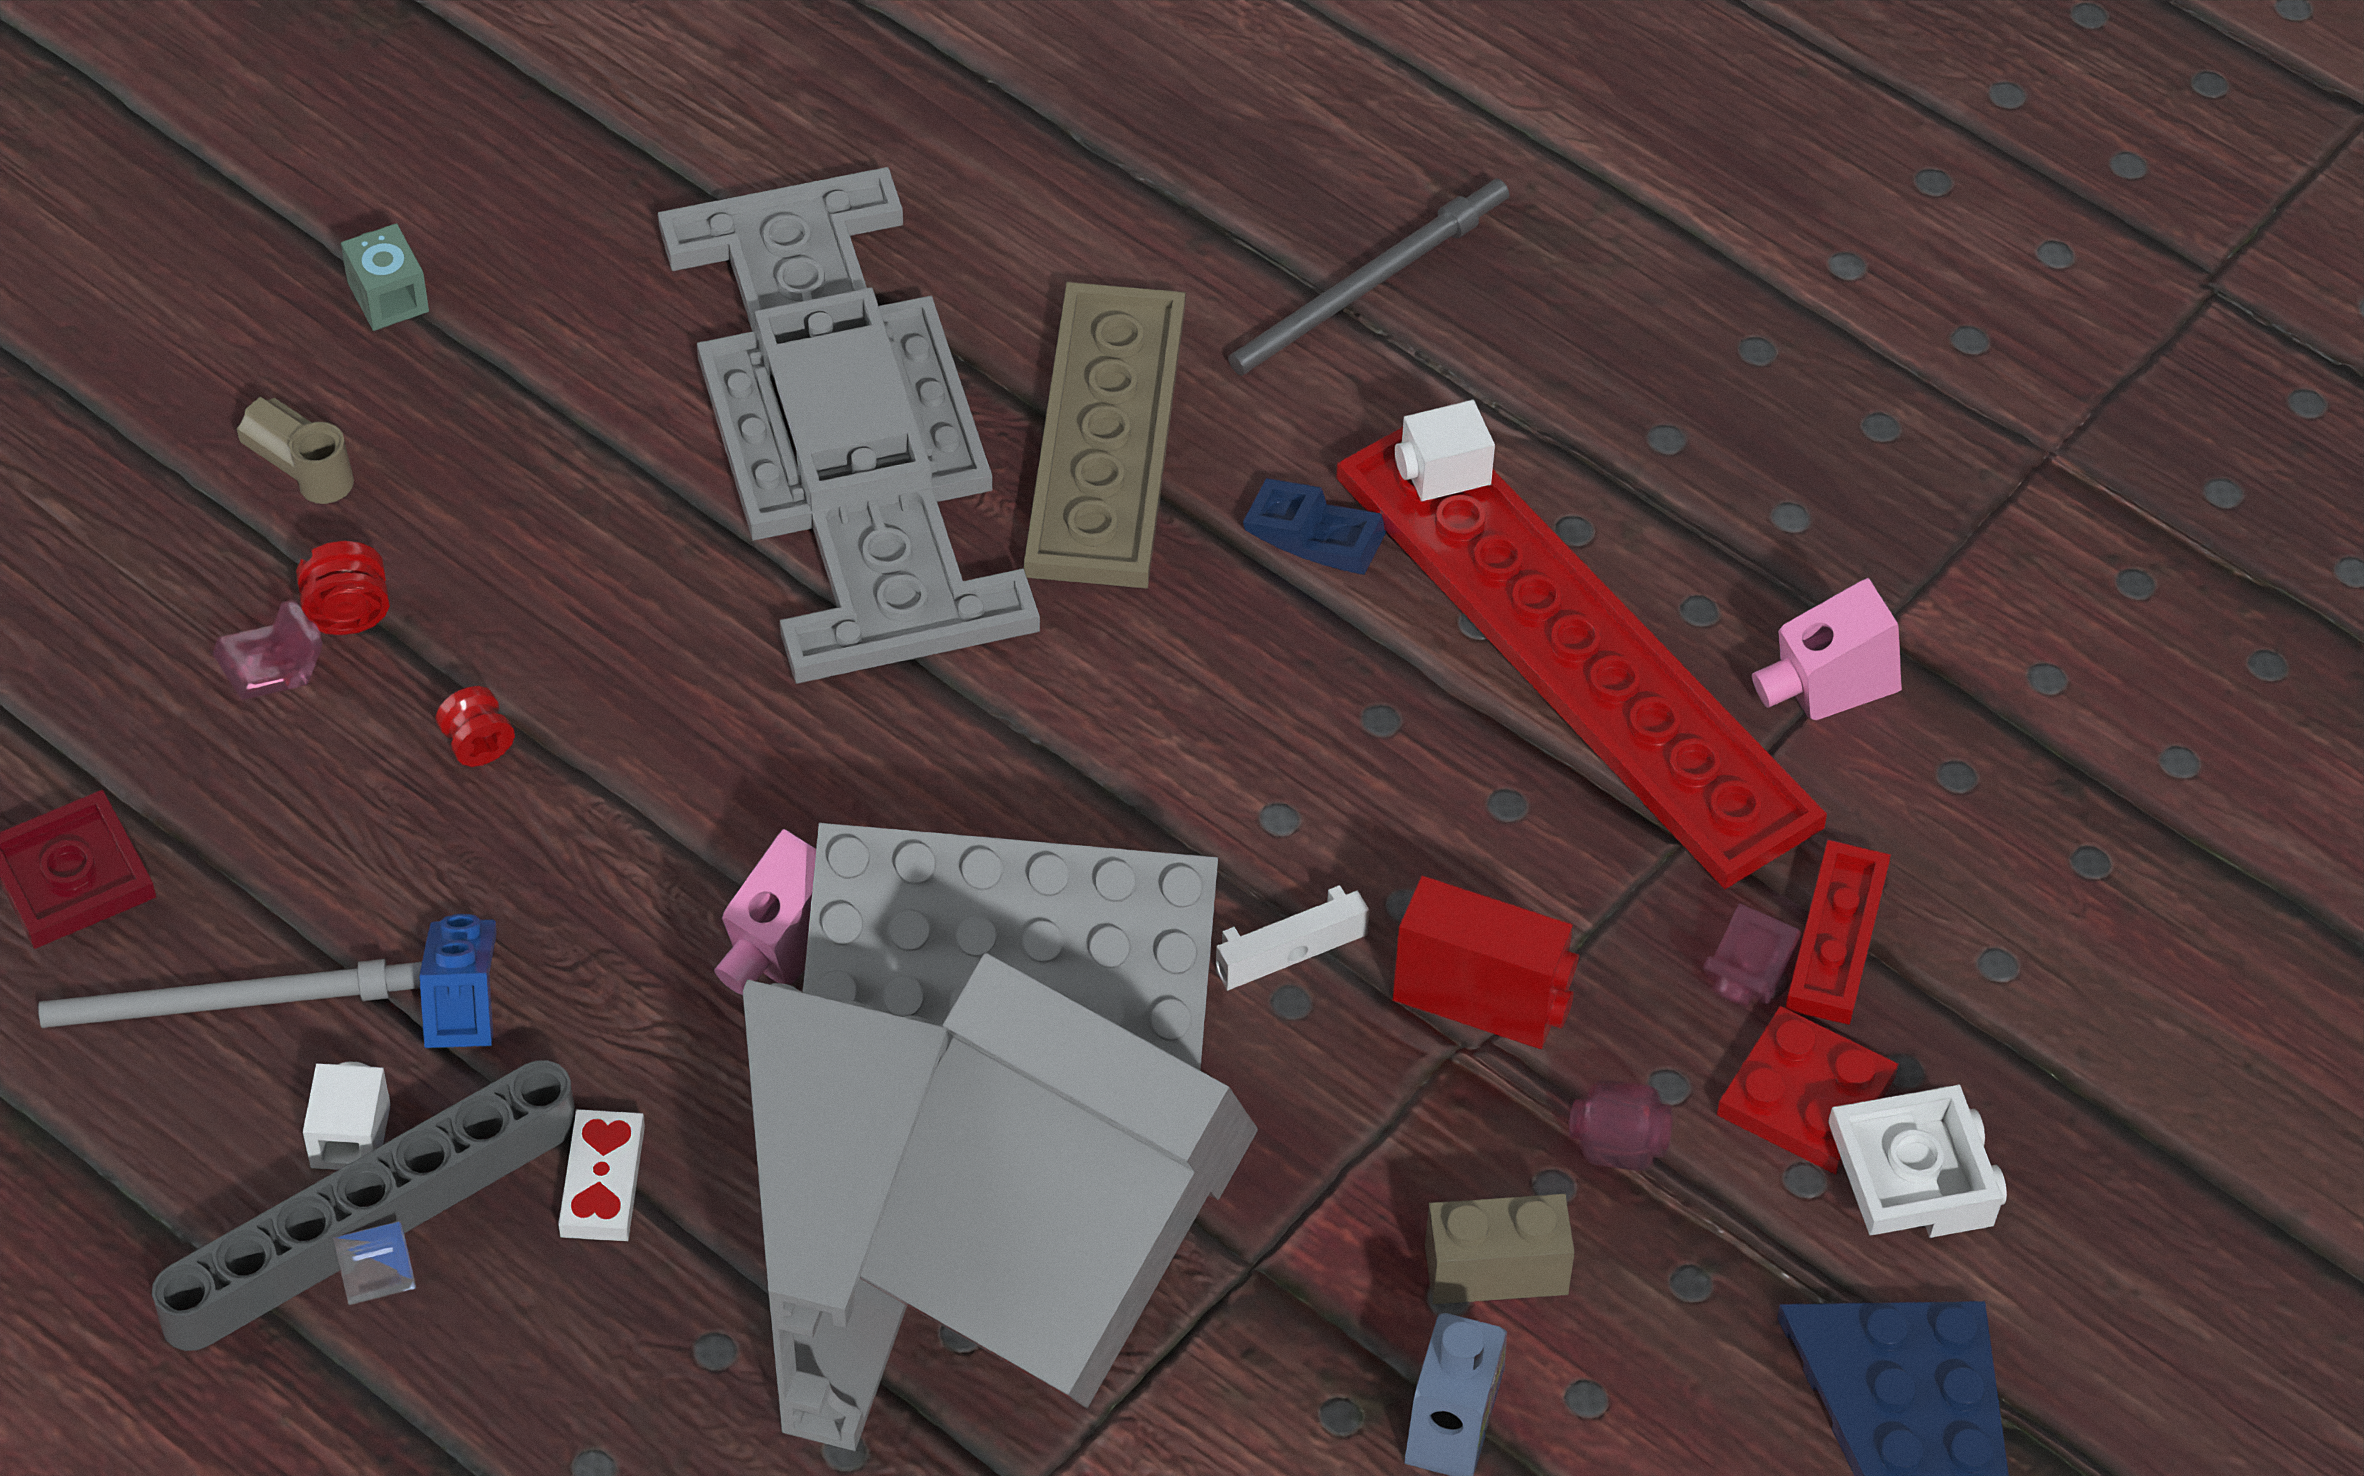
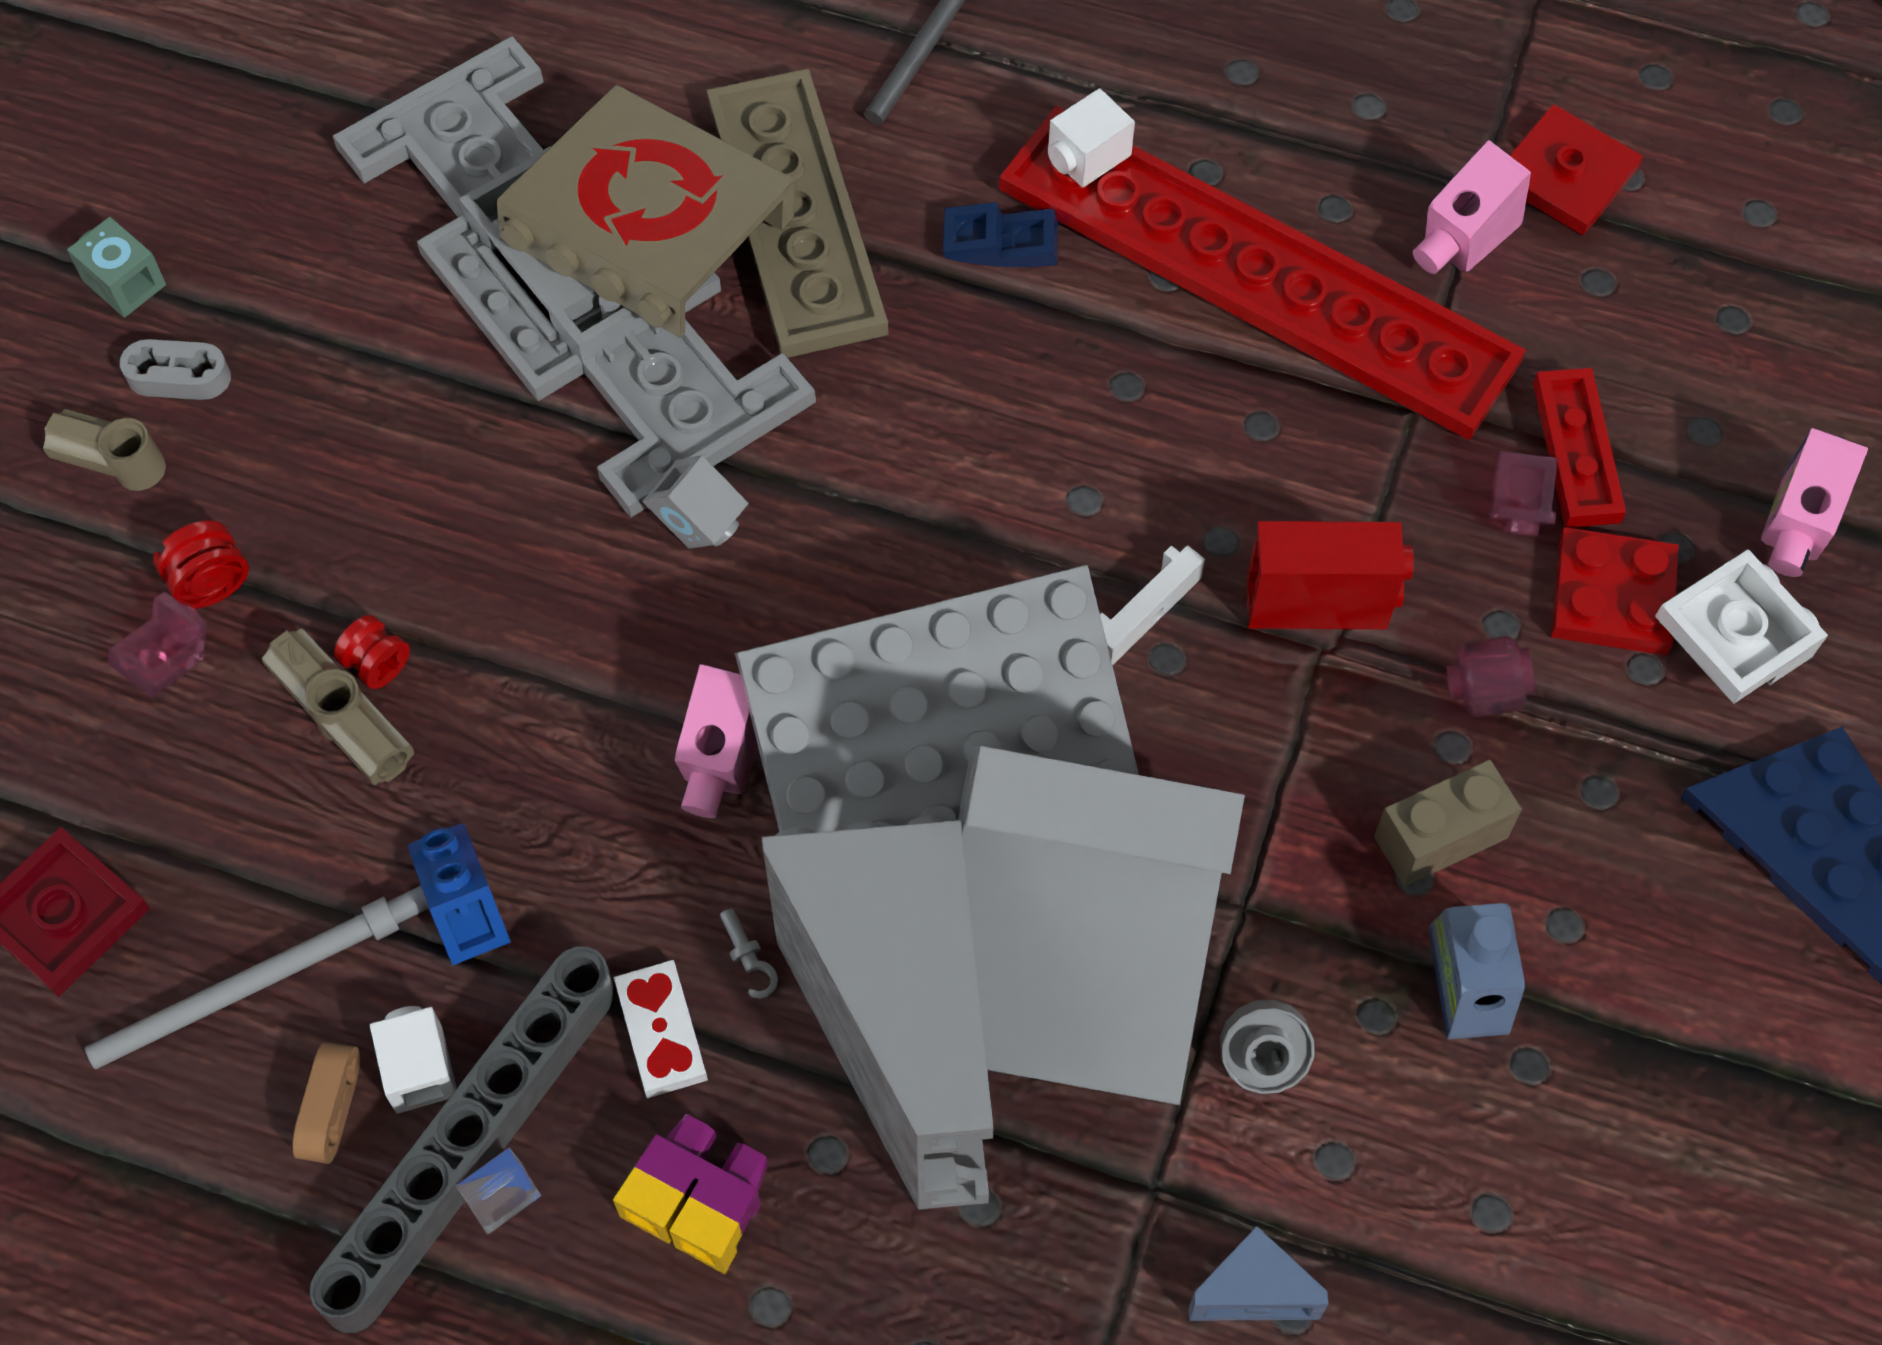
camera: 20 degrees left, 10 degrees up
none -> light grey beam [120,339,231,400]
none -> dark tan piece [262,628,414,785]
none -> medium nougat beam [293,1041,360,1164]
none -> dark tan panel [497,84,796,338]
none -> hips [613,1114,768,1274]
none -> light grey brick [642,455,749,549]
none -> light grey hand [720,908,778,999]
none -> light grey plate [1220,1000,1315,1094]
none -> red plate [1510,104,1644,236]
none -> bright pink torso [1761,428,1868,577]

